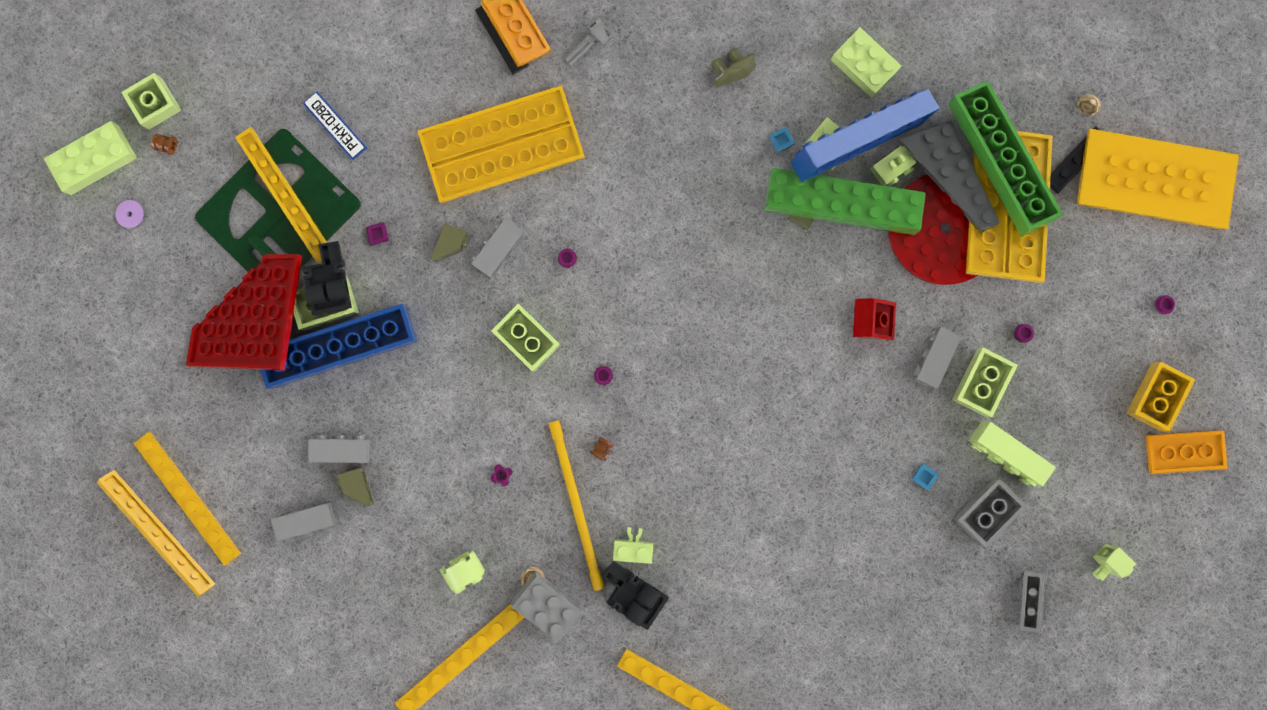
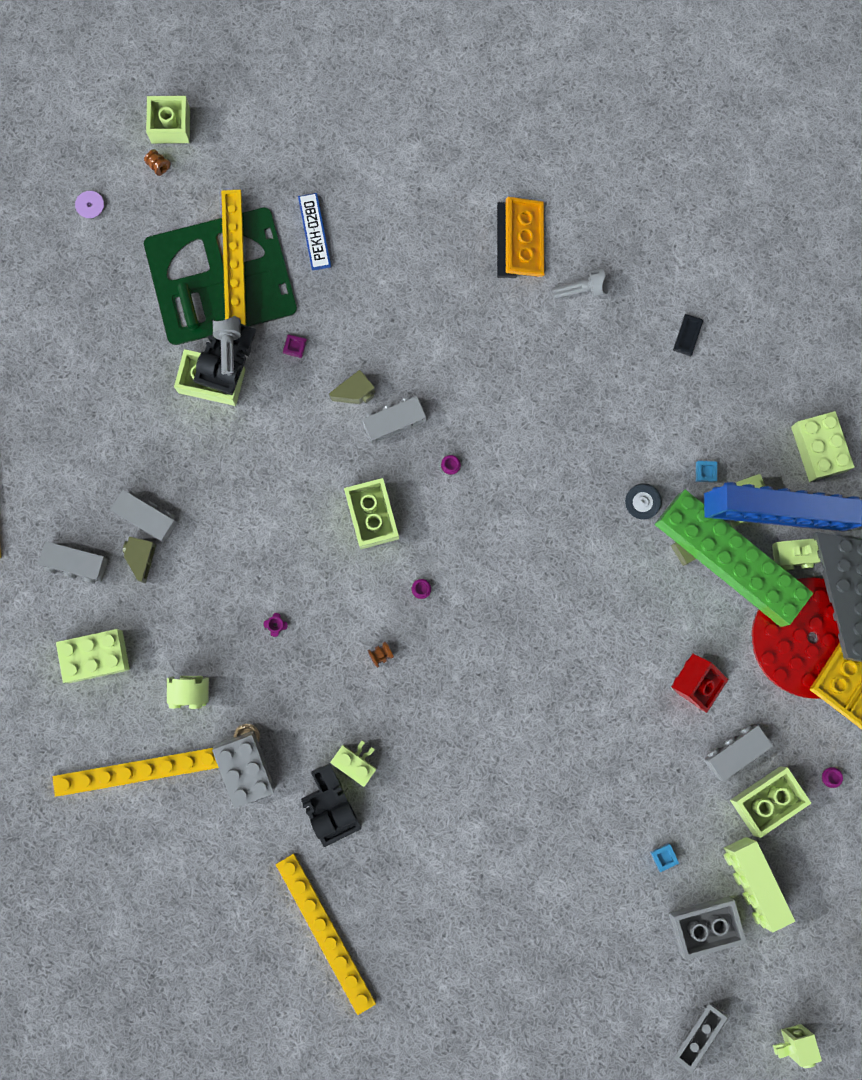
camera: 20 degrees right, 5 degrees down
yellowish green brick [44,121,137,195] -> none
red plate [186,254,302,371] -> none
blue brick [260,304,418,389] -> none
yellow plate [417,85,585,204] -> none
yellow piece [548,420,605,591] -> none
olive connector [711,48,756,87] -> none
none -> yellowish green brick [56,629,130,683]
none -> light grey piece [213,316,241,375]
none -> black wheel [625,483,662,520]
none -> black tile [673,314,704,357]

